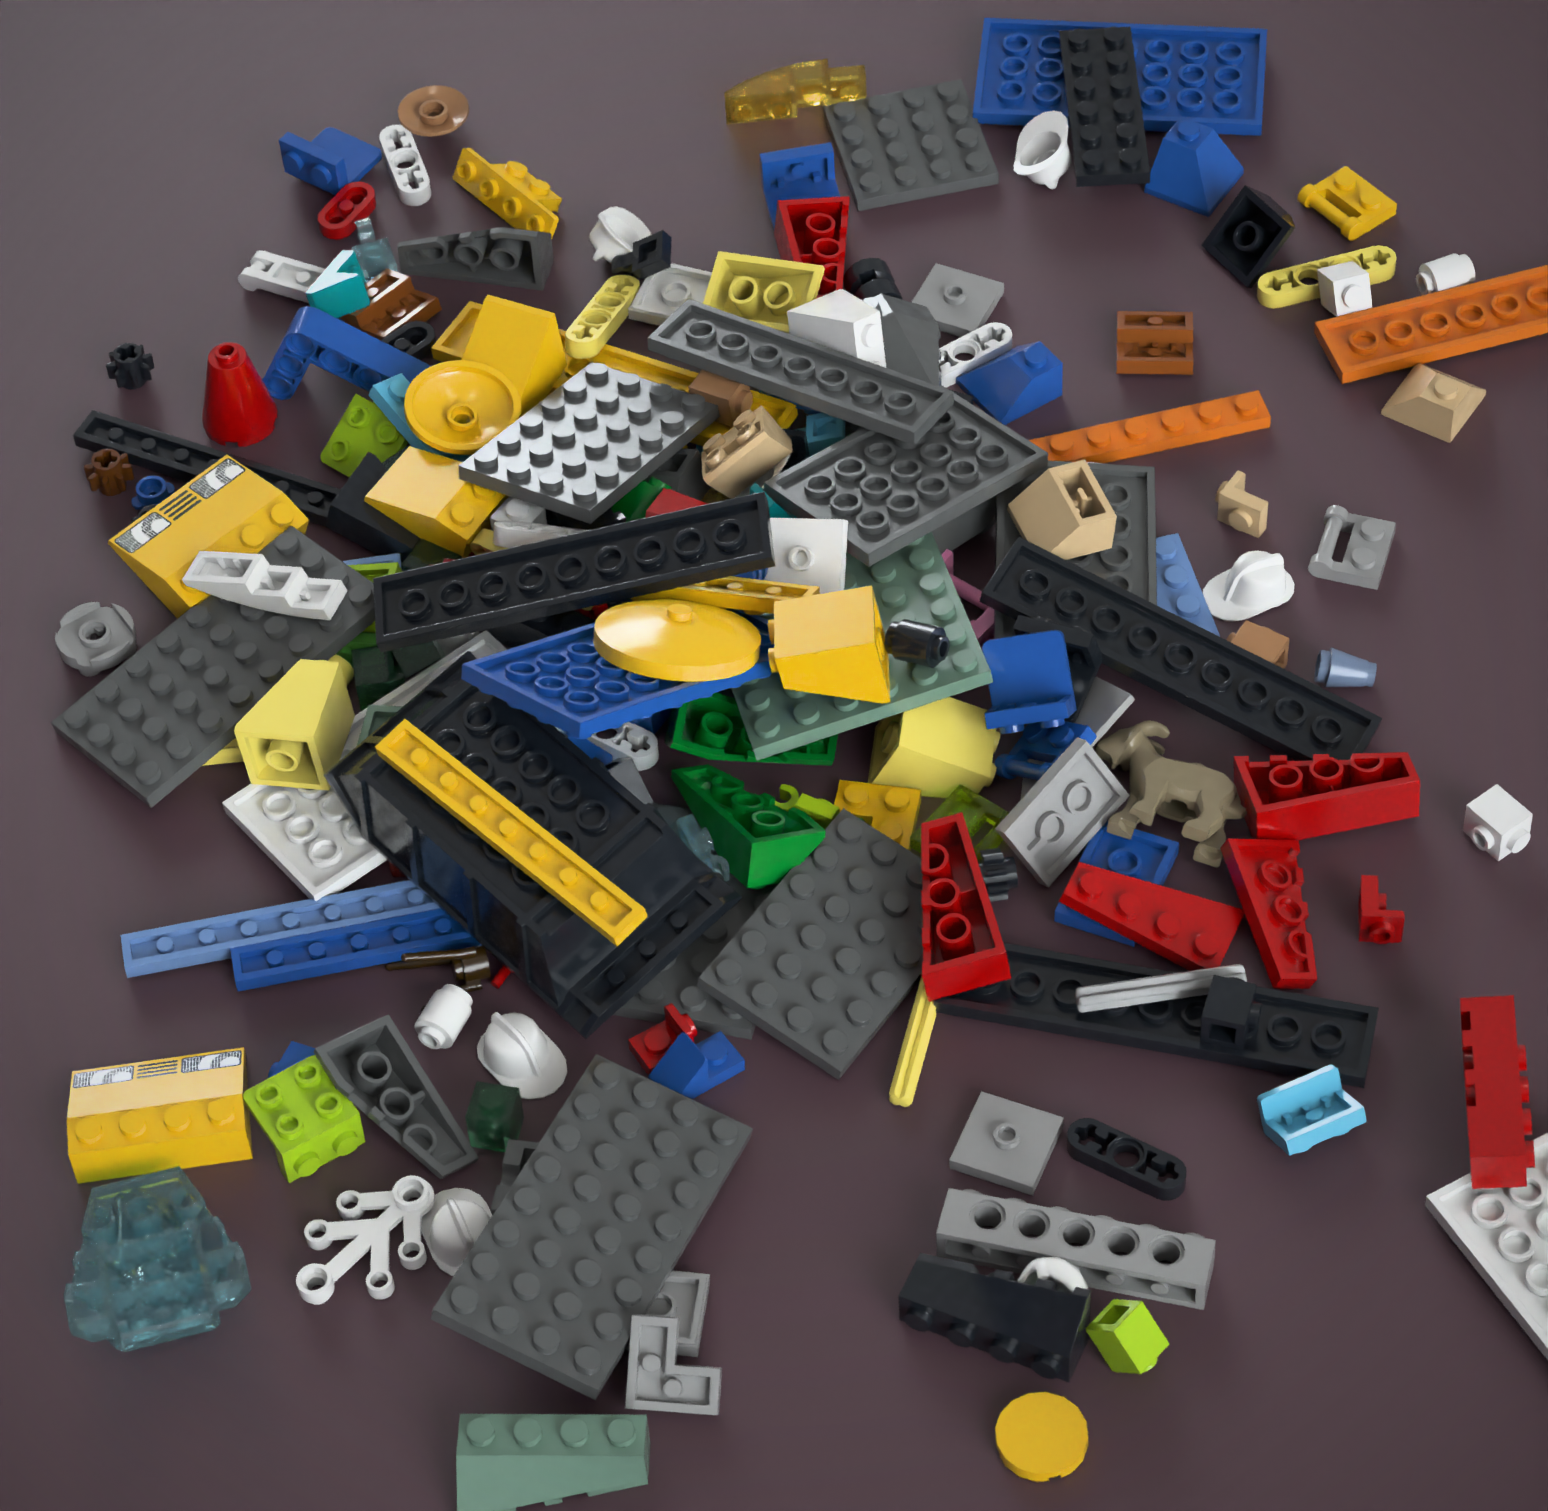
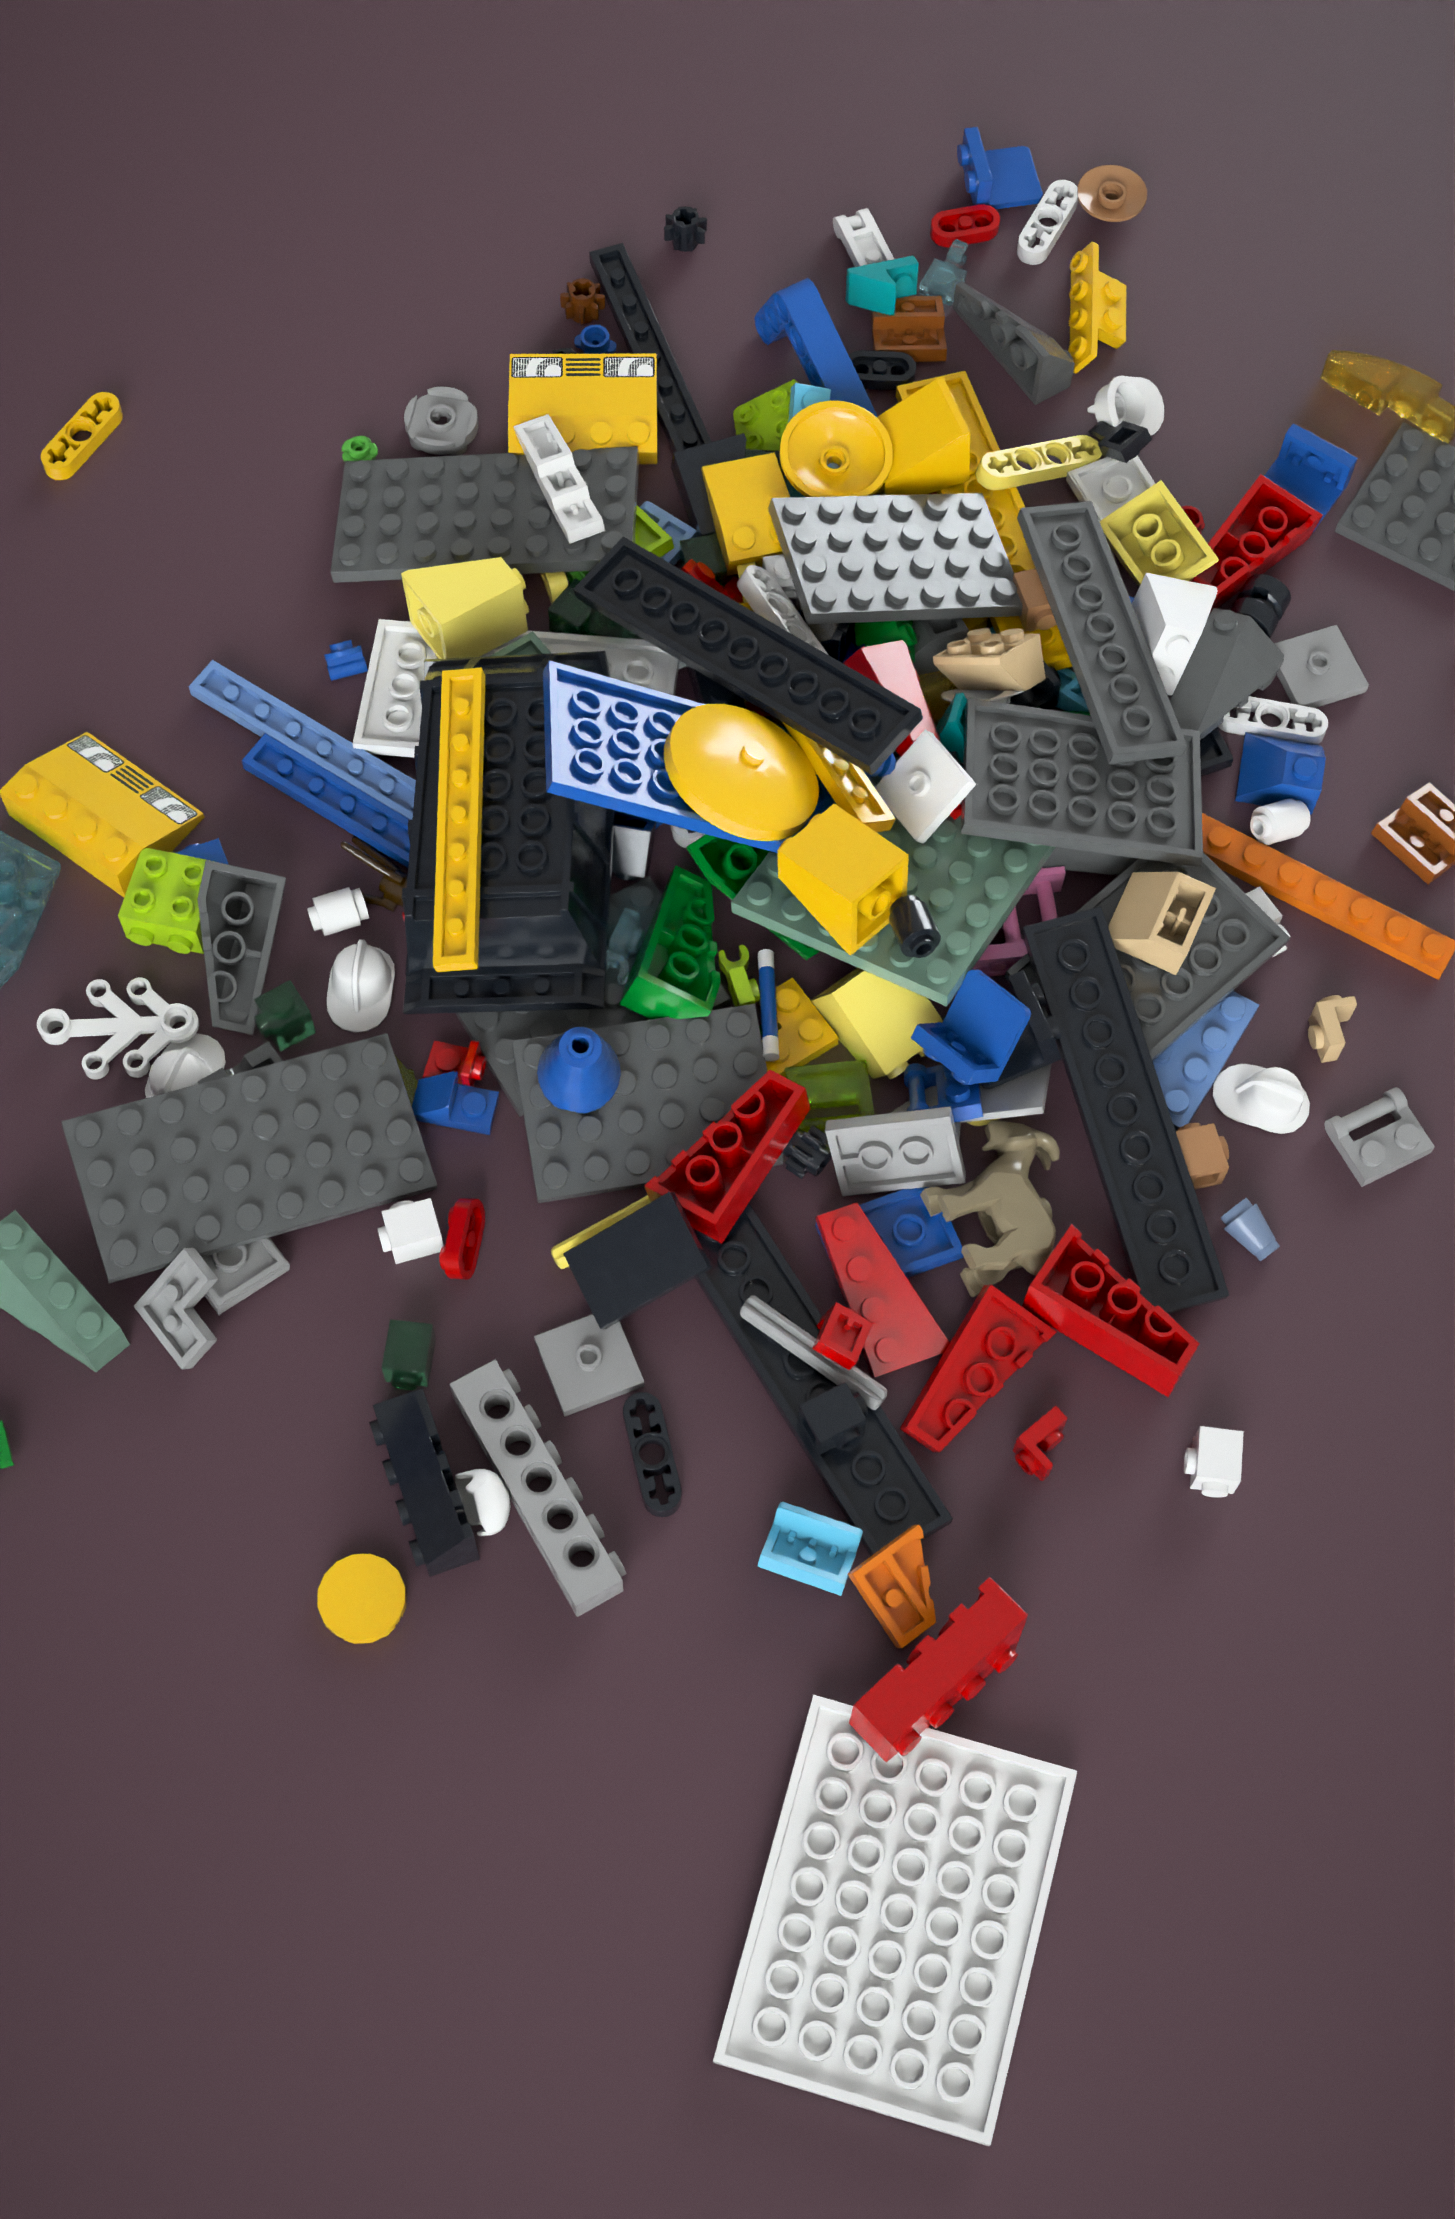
camera: 40 degrees right, 15 degrees up
red cone [202,342,278,447] -> none
lime brick [1085,1299,1169,1374] -> none
none -> blue plate [324,640,368,681]
none -> bright green plate [342,436,378,461]
none -> white brick [377,1198,443,1264]
none -> clear green brick [382,1319,436,1390]
none -> red plate [439,1198,485,1280]
none -> blue cone [537,1027,621,1114]
none -> black tile [564,1192,713,1329]
none -> blue bar [758,949,779,1061]
none -> red bracket [812,1302,873,1370]
none -> orange wing [848,1524,936,1648]
none -> white brick [1250,799,1310,845]

